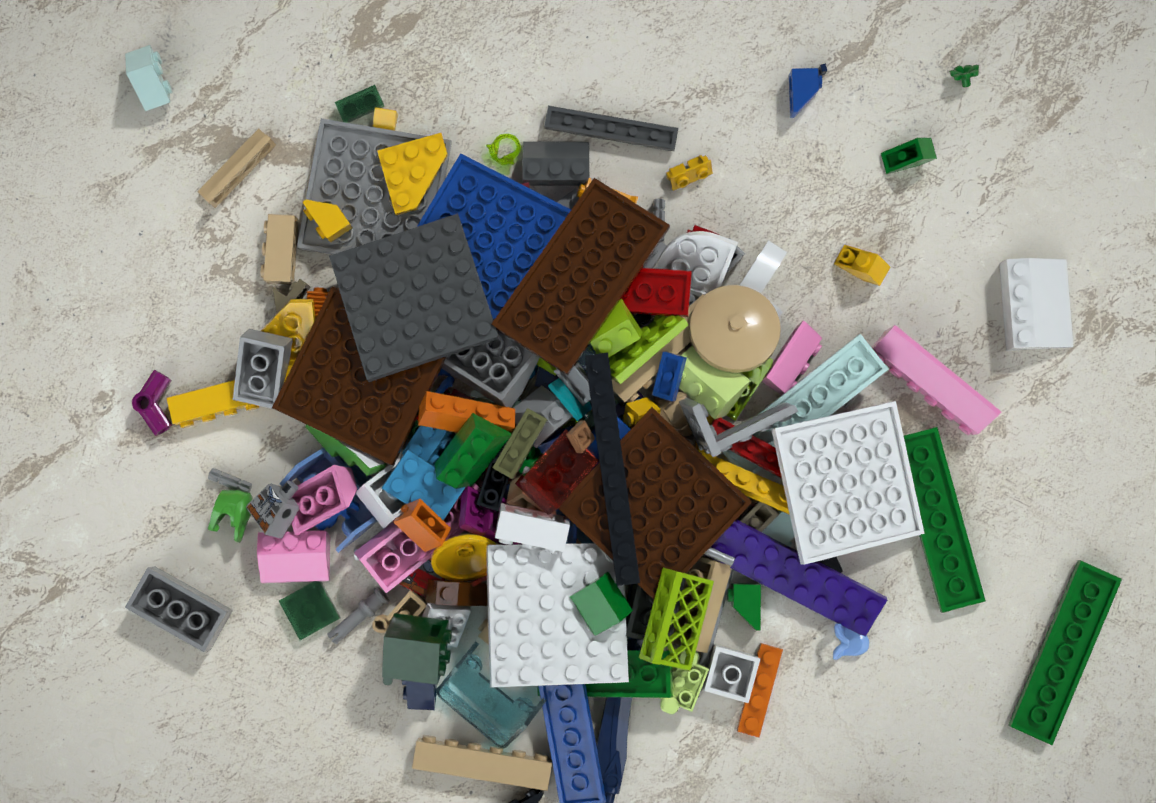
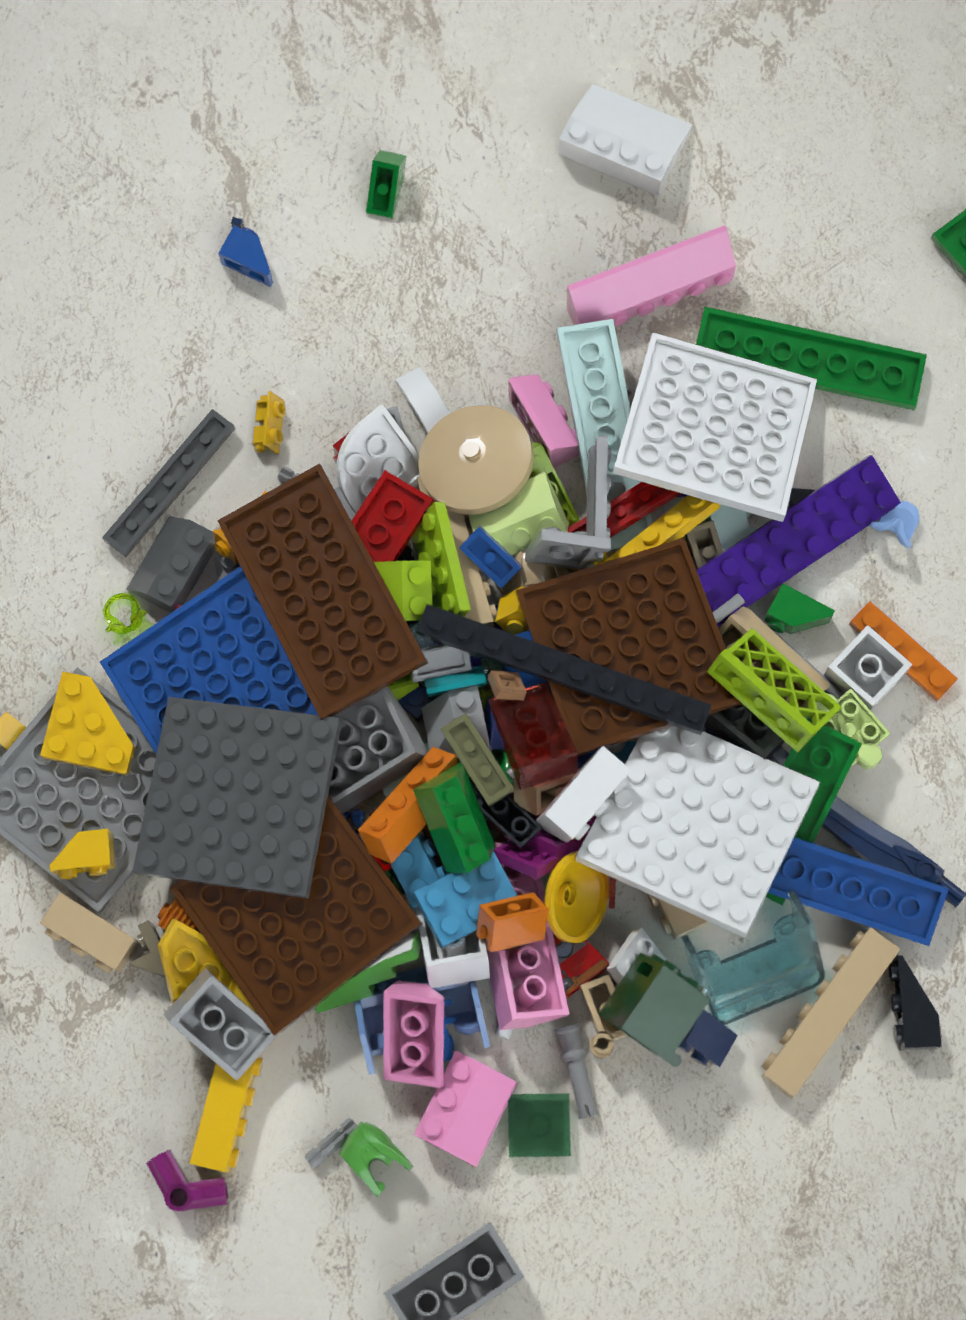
camera: 55 degrees left, 10 degrees down
light grey torso [246,480,299,539] -> none
reddish brown slope [426,579,488,606] -> none
green slope [570,572,633,636] -> none
yellow slope [834,245,890,286] -> none
green plant [949,64,979,87] -> none

